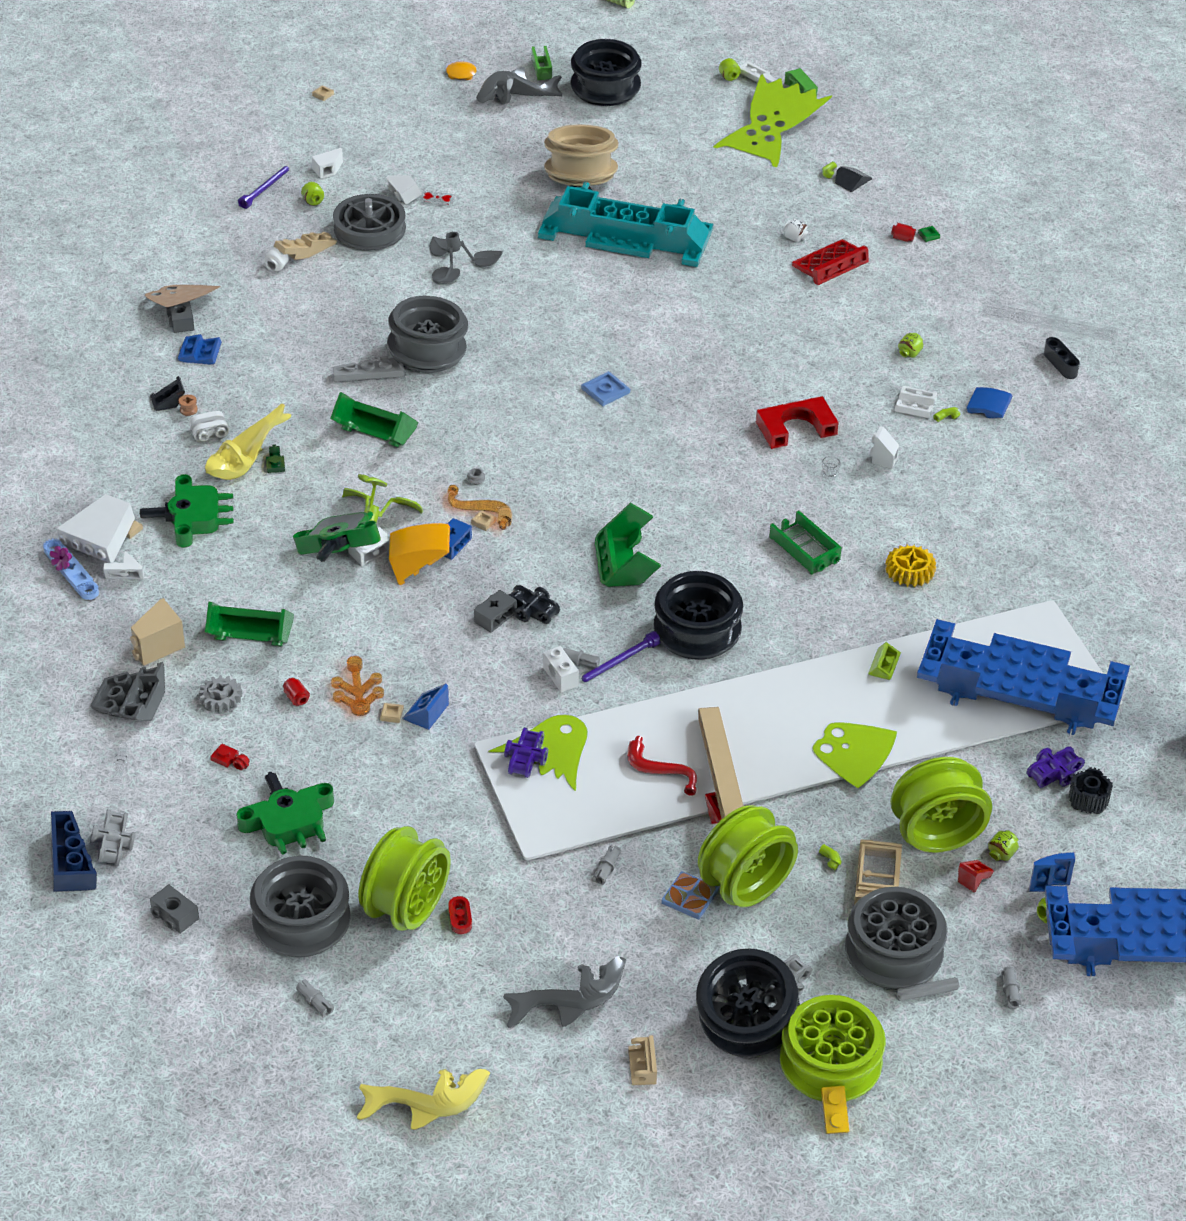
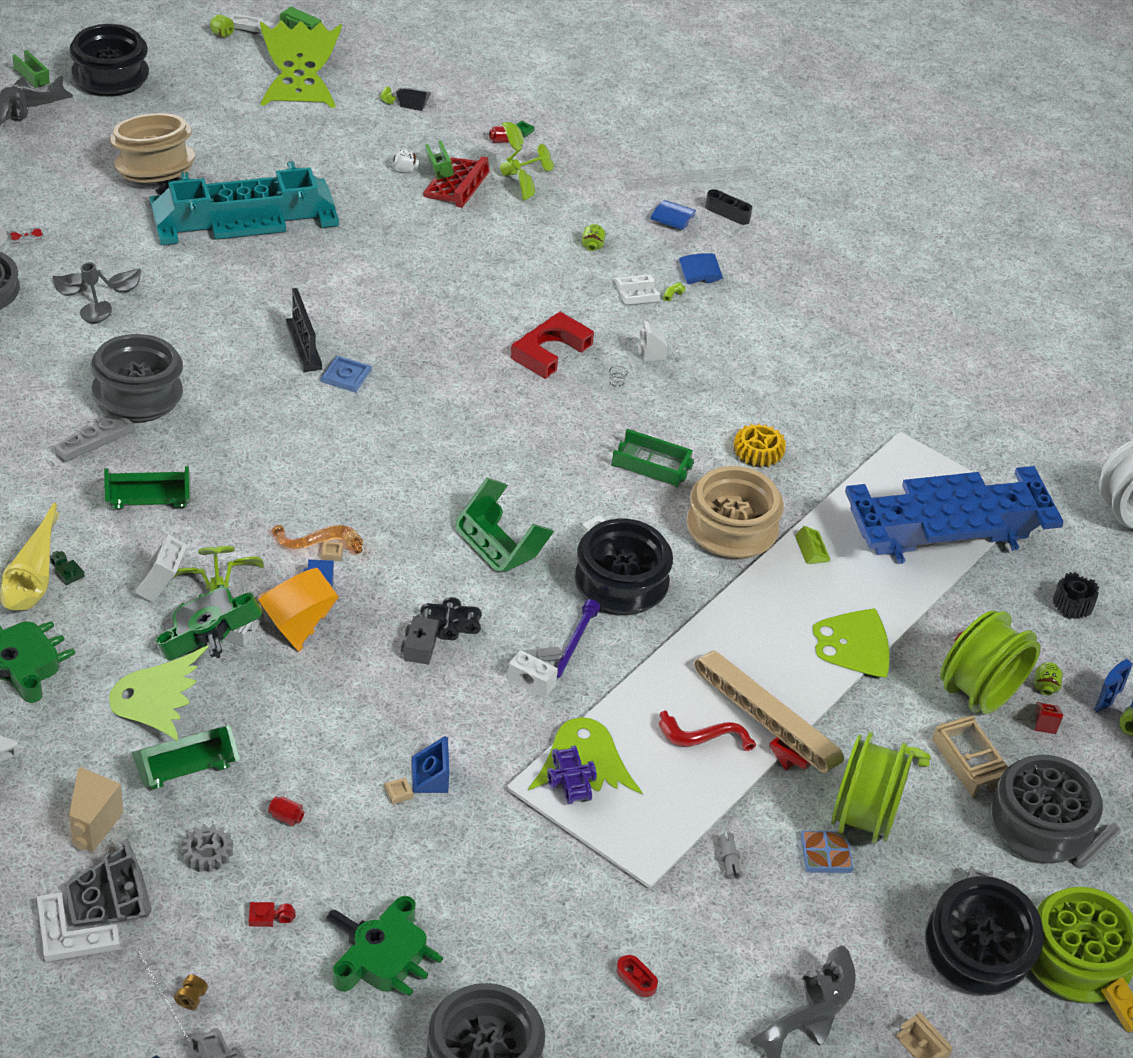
camera: 35 degrees left, 0 degrees up
clear orange plant [331,656,384,716] -> none
lime wheel [358,826,451,931] -> none
light grey plate [467,468,485,484] -> none
dark purple axle [1026,746,1085,788] -> none
none -> white plate [37,892,120,962]
none -> lime piece [109,645,209,741]
none -> white window [135,535,187,603]
none -> pearl gold wheel [174,974,208,1010]
none -> black fence [286,288,322,372]
none -> bright green window [425,140,454,180]
none -> lime plant [500,122,554,201]
none -> blue slope [650,200,696,230]
none -> tan wheel [687,466,784,559]

